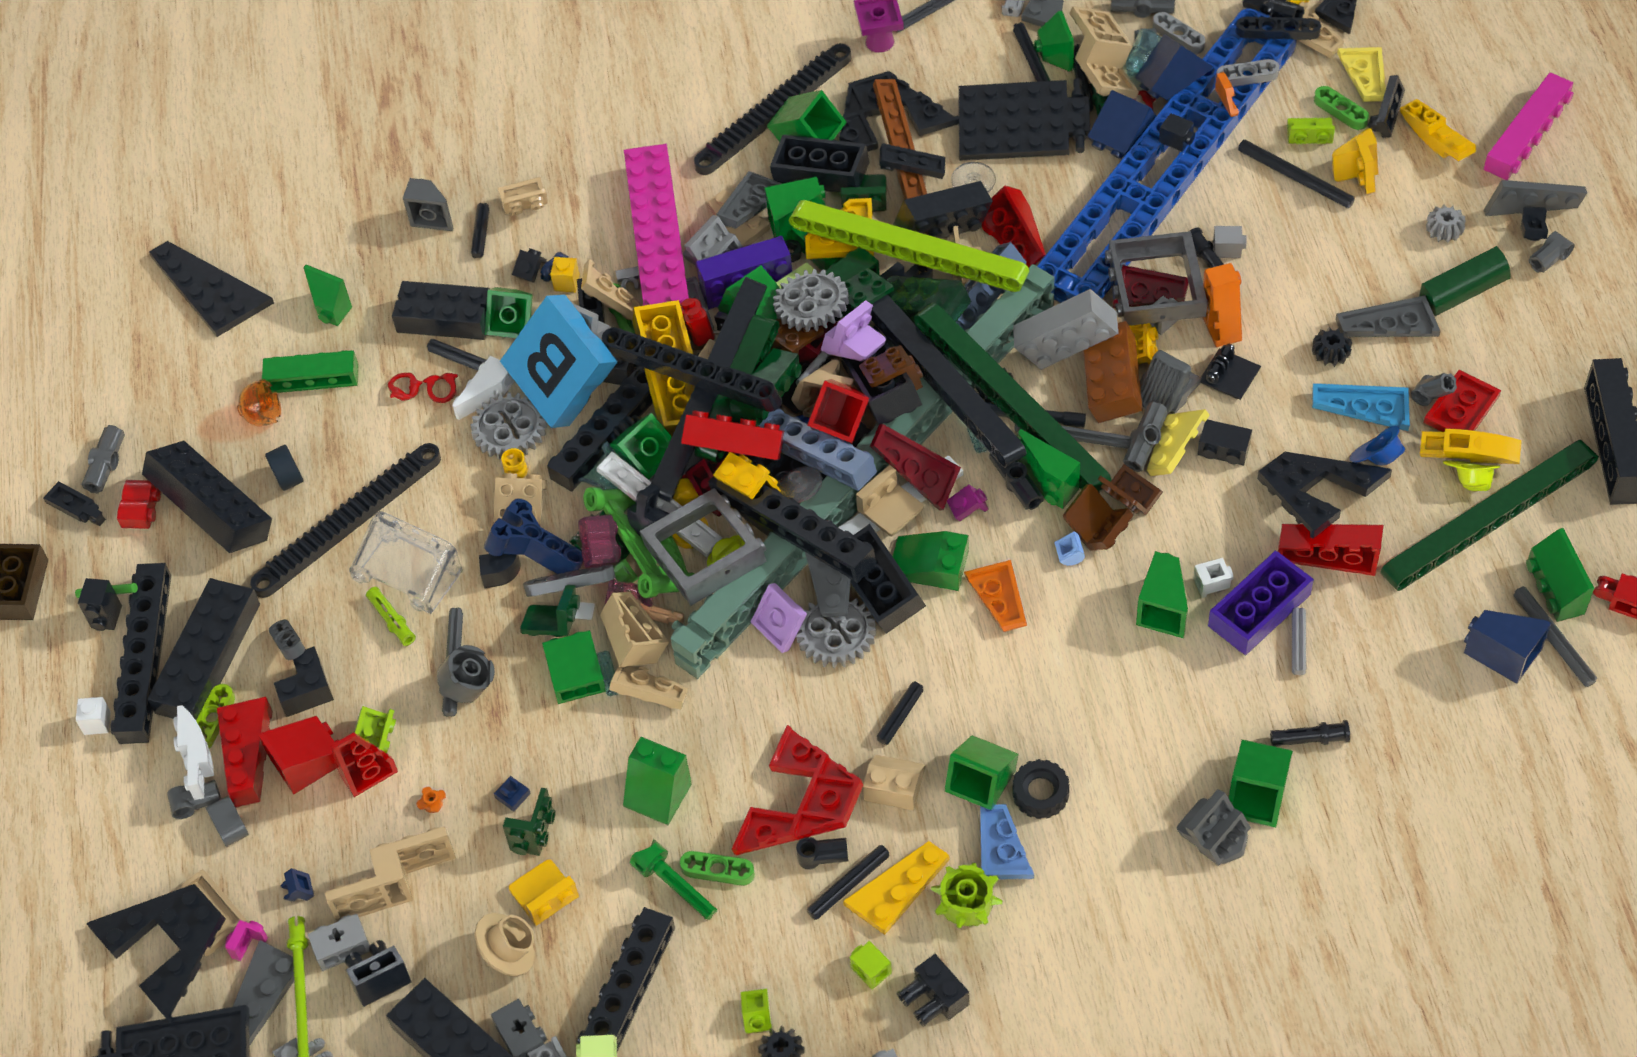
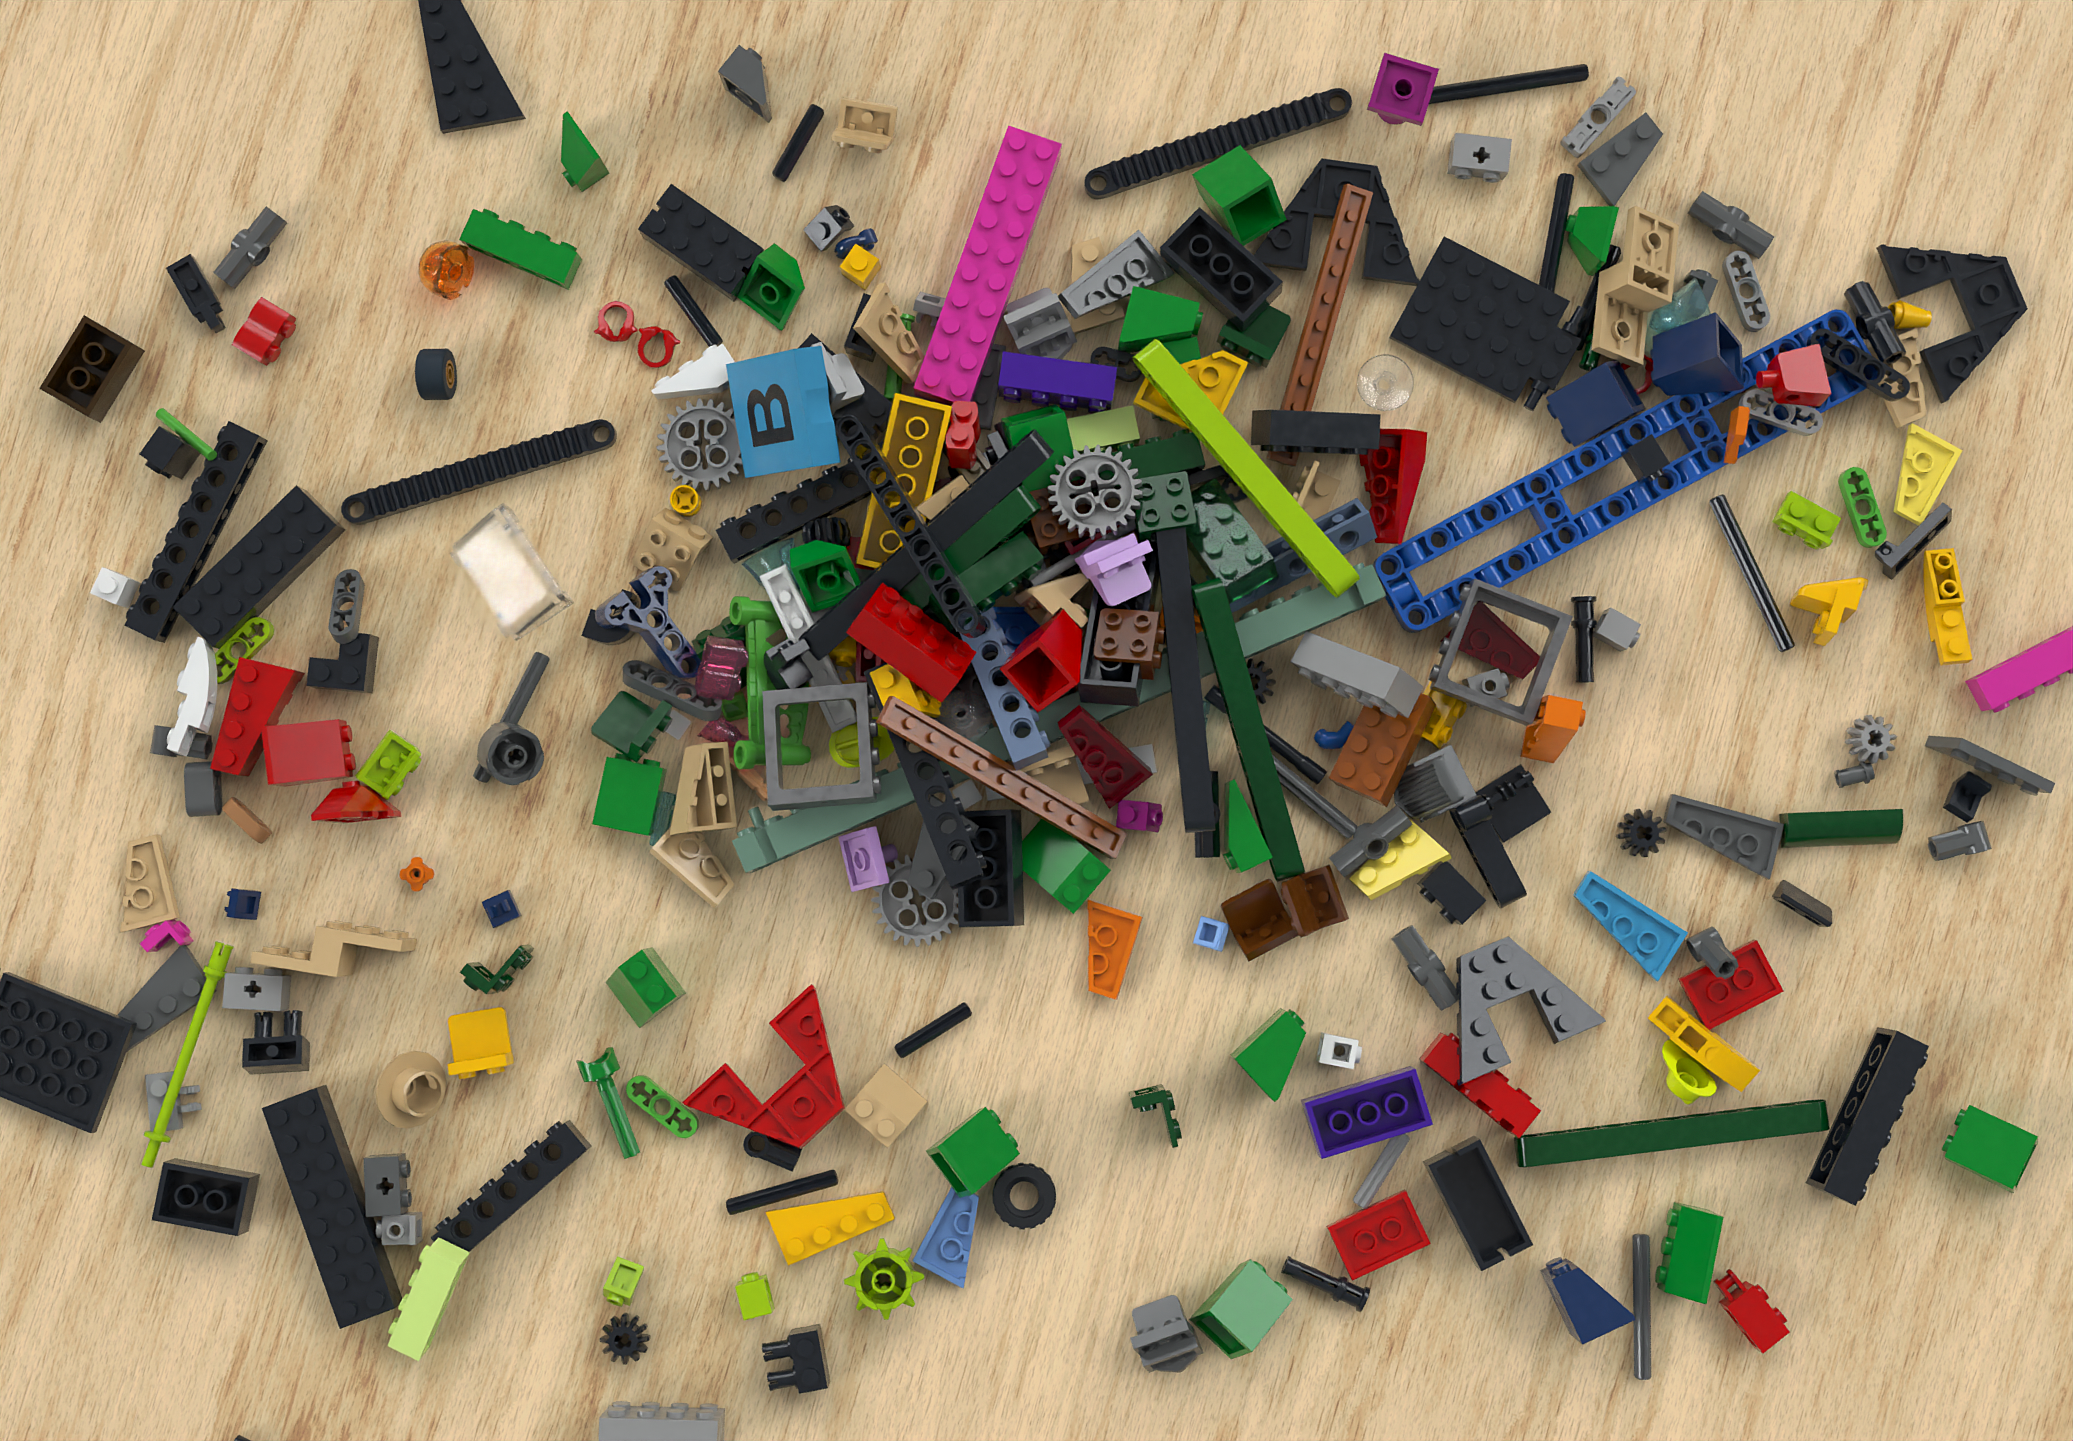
camera: 20 degrees right, 30 degrees up
black wing [86,884,226,1022] -> none
black brick [142,441,272,554] -> none
lime pin [366,587,416,646] -> none
black hinge [879,143,945,179] -> none
blue piece [1350,425,1405,466] -> none
none -> medium nougat beam [222,797,272,844]
none -> plate [876,696,1127,859]
none -> dark green bracket [1129,1084,1182,1148]
none -> blue arm [1314,721,1354,749]
none -> red plate [1326,1189,1431,1281]
none -> dark grey piece [1391,925,1459,1011]
none -> black piece [1423,1136,1533,1271]
none -> light grey brick [1447,133,1512,183]
none -> black beam [1449,795,1527,909]
none -> torso [1756,344,1831,406]
none -> black slope [1772,880,1832,927]
none -> dark grey pin [1834,762,1875,788]

